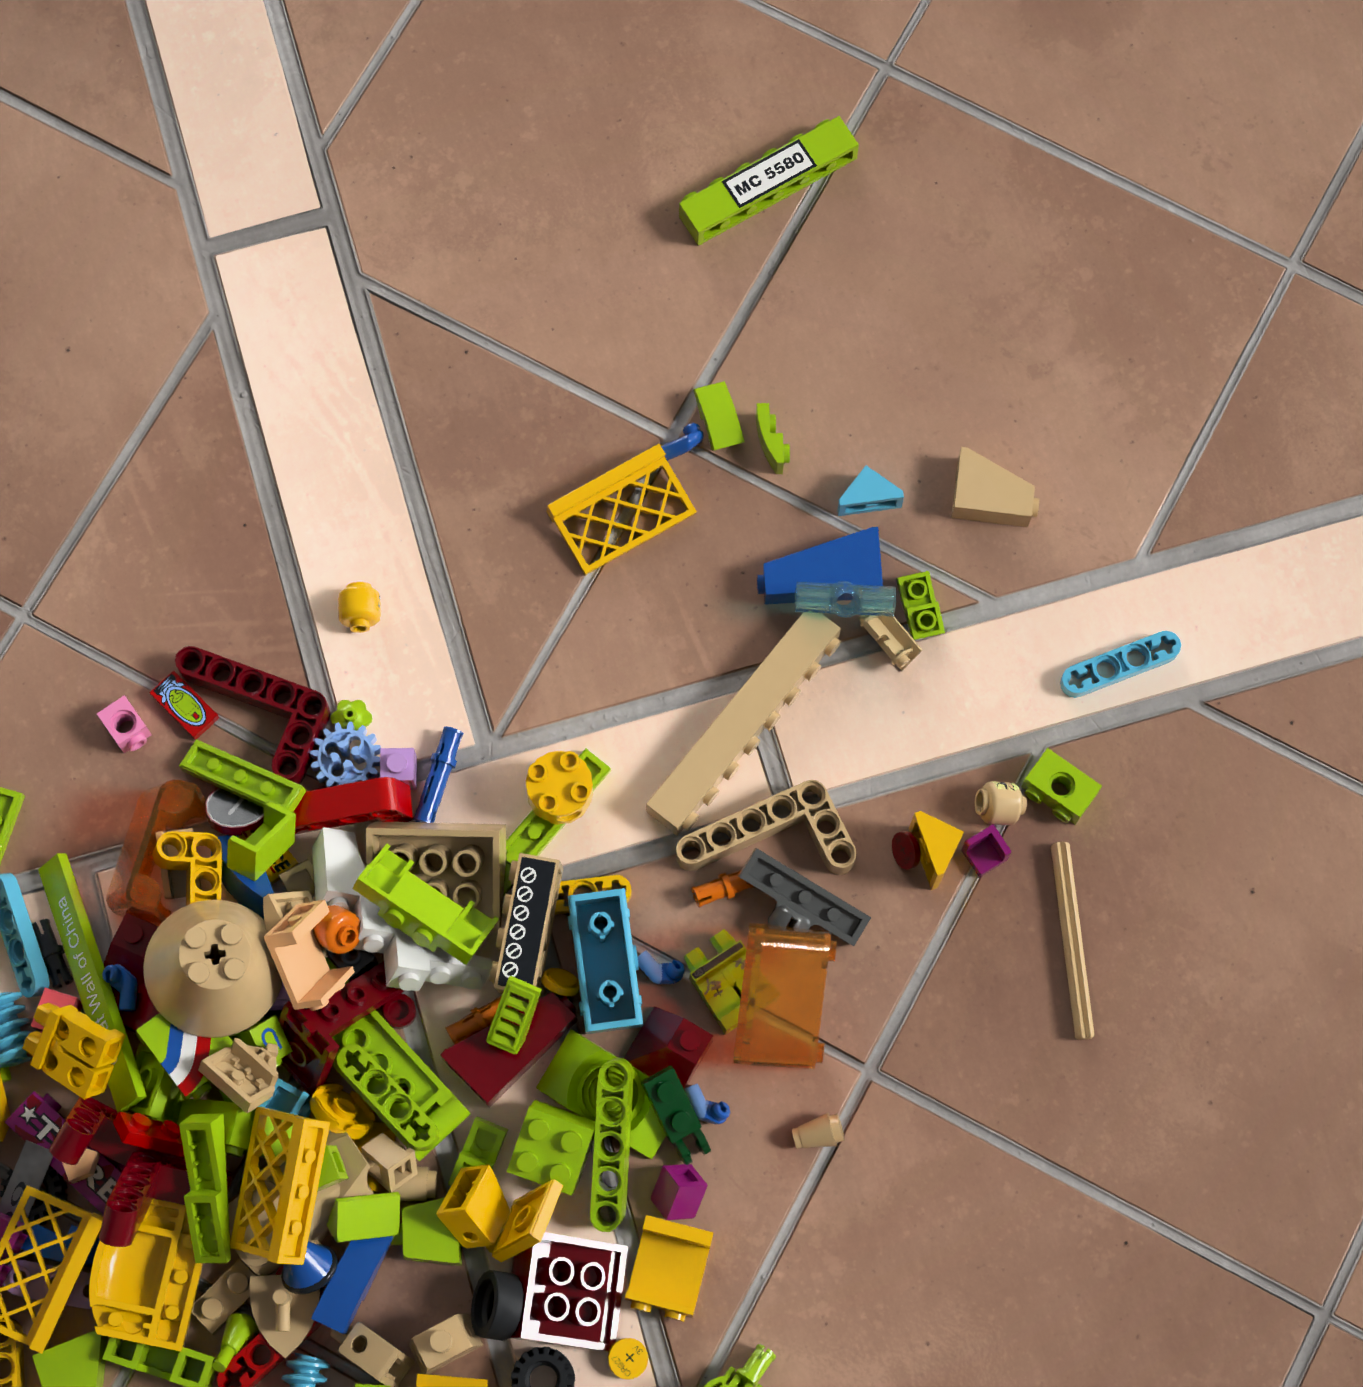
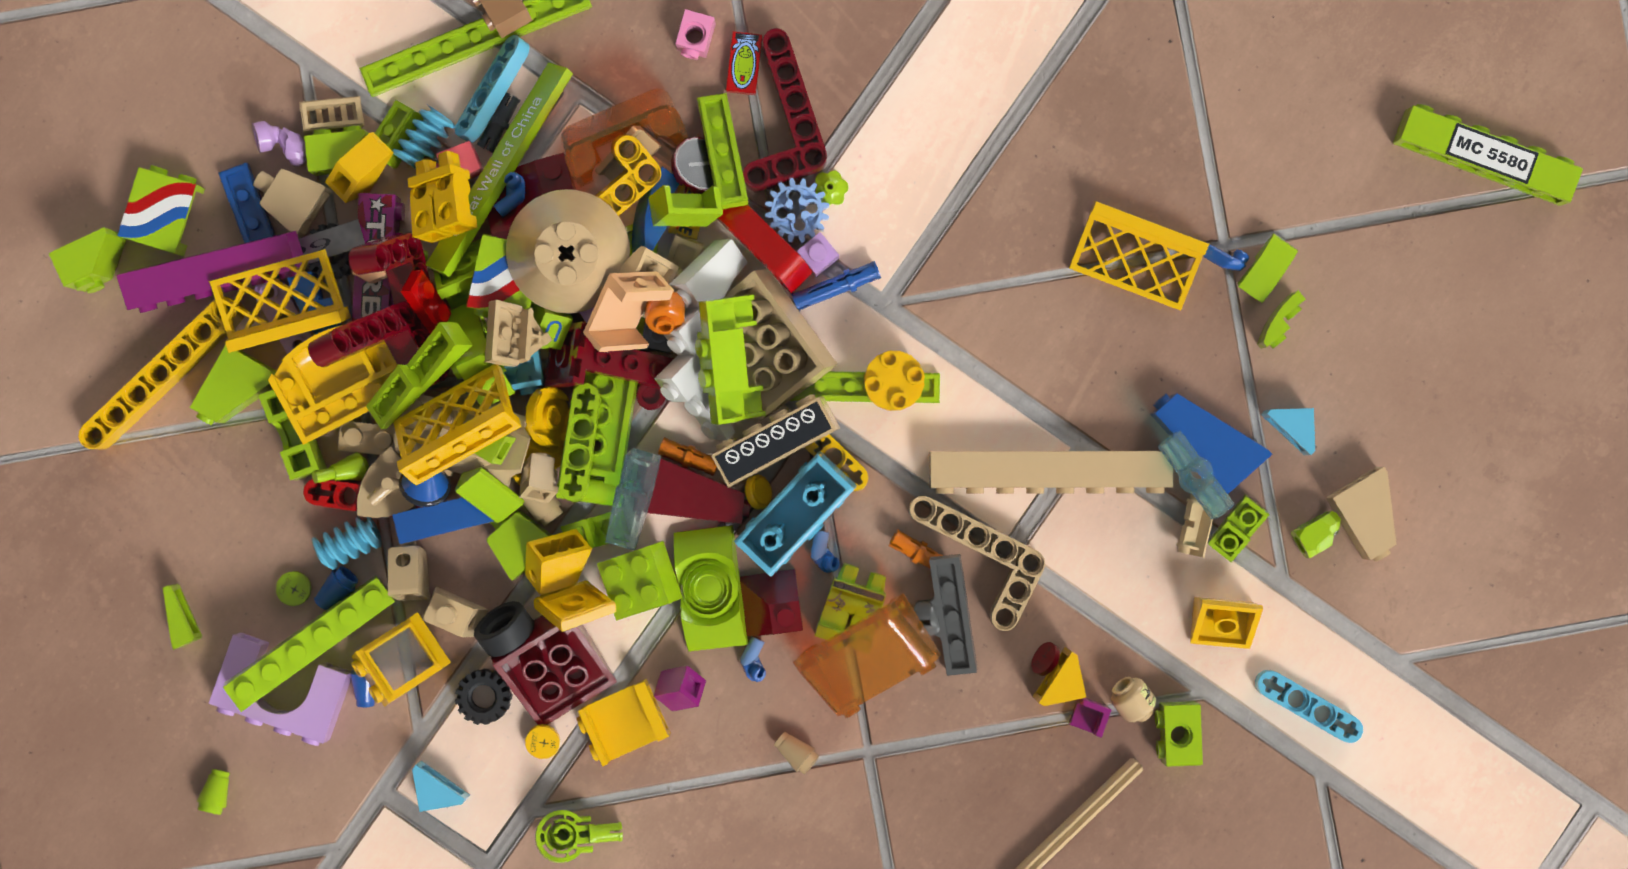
camera: 55 degrees right, 15 degrees up
yellow head [338,582,381,633] -> none
lime slope [486,976,542,1054] -> none
lime beam [590,1057,634,1232] -> none
dark green hinge [641,1065,711,1165] -> none
none -> clear light blue slope [605,448,661,550]
none -> yellow slope [1190,597,1263,649]
none -> lime rock [1291,511,1341,559]

